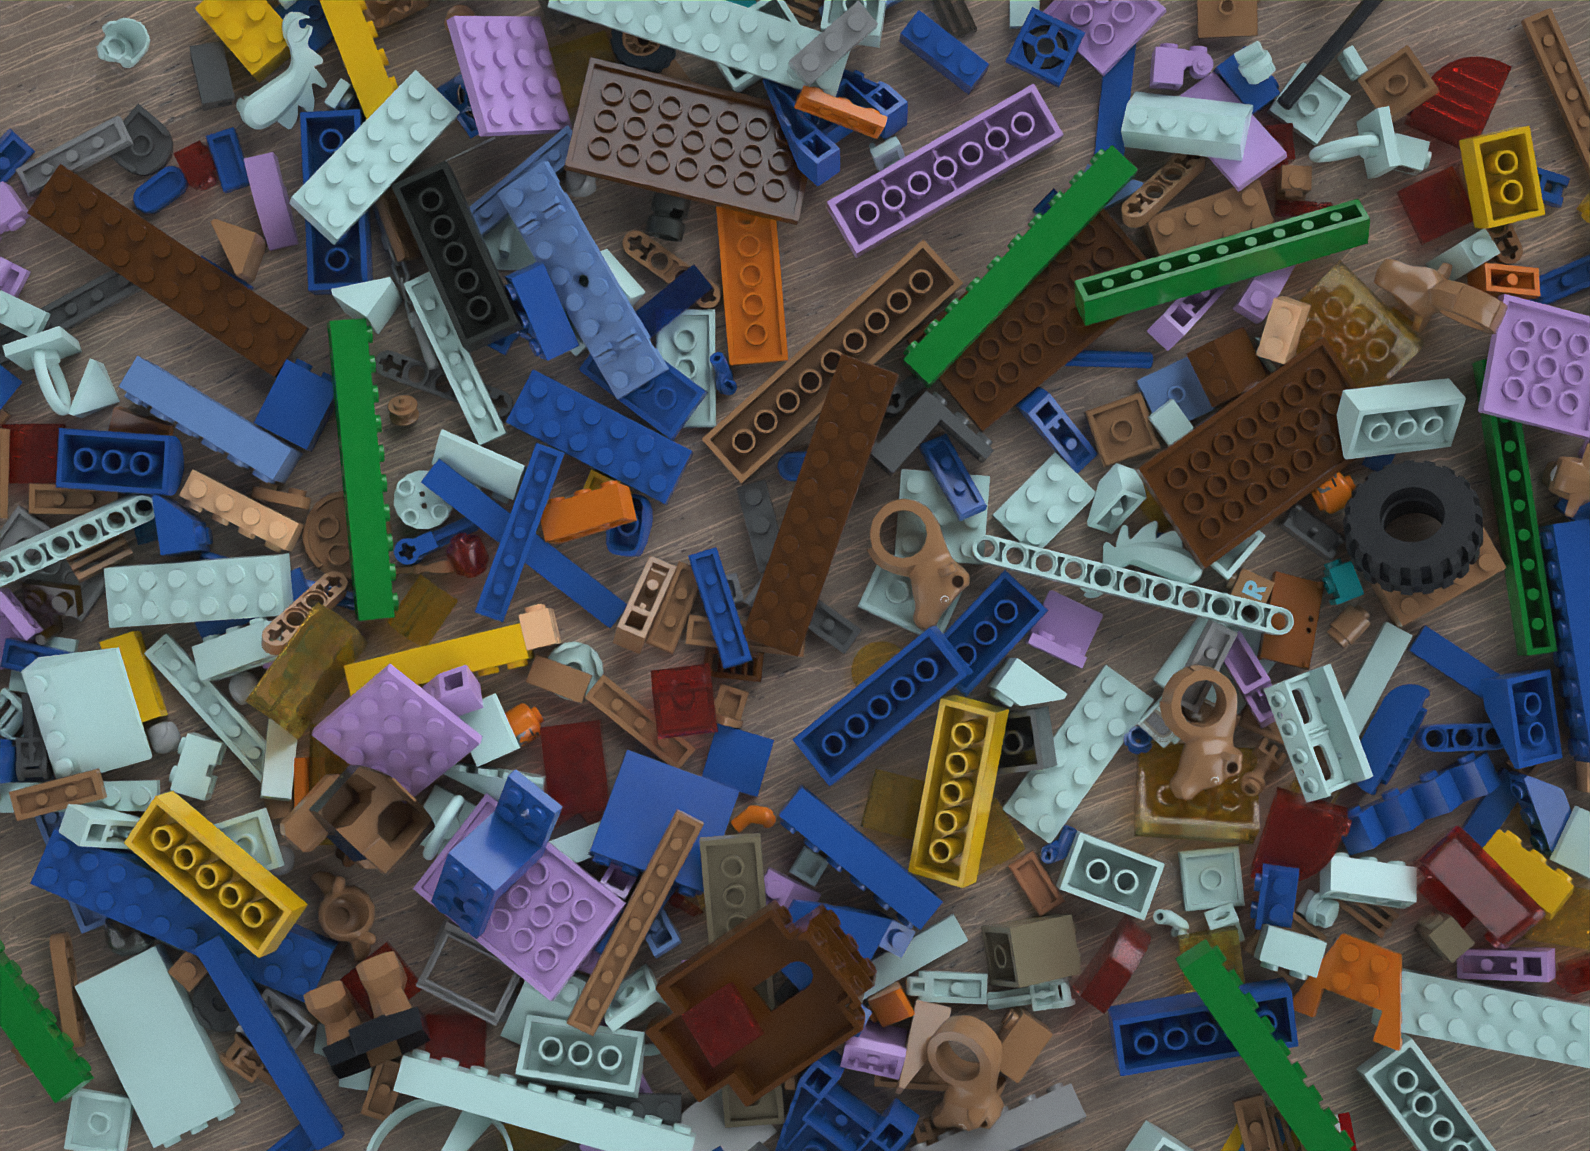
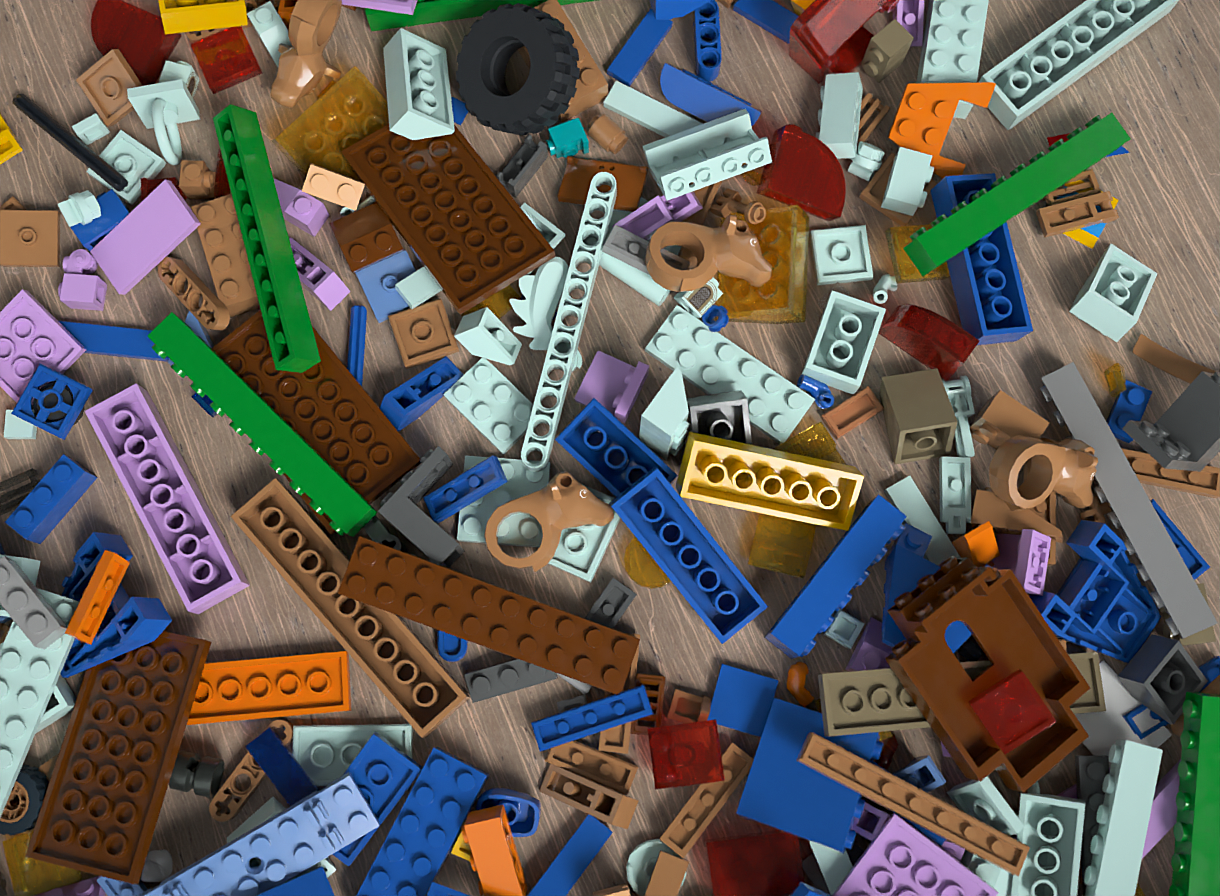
camera: 90 degrees left, 10 degrees down
blue arm [710,352,737,396] -> none
light aqua tile [869,136,905,172] -> none
light aqua slope [1121,92,1253,161] -> none
light aqua bracket [1204,903,1245,949] -> none
medium nougat brick [1225,568,1275,608] -> none
blue bracket [1250,863,1299,930] -> none
orange head [1310,471,1356,514] -> none
blue brick [1335,751,1502,856] -> none

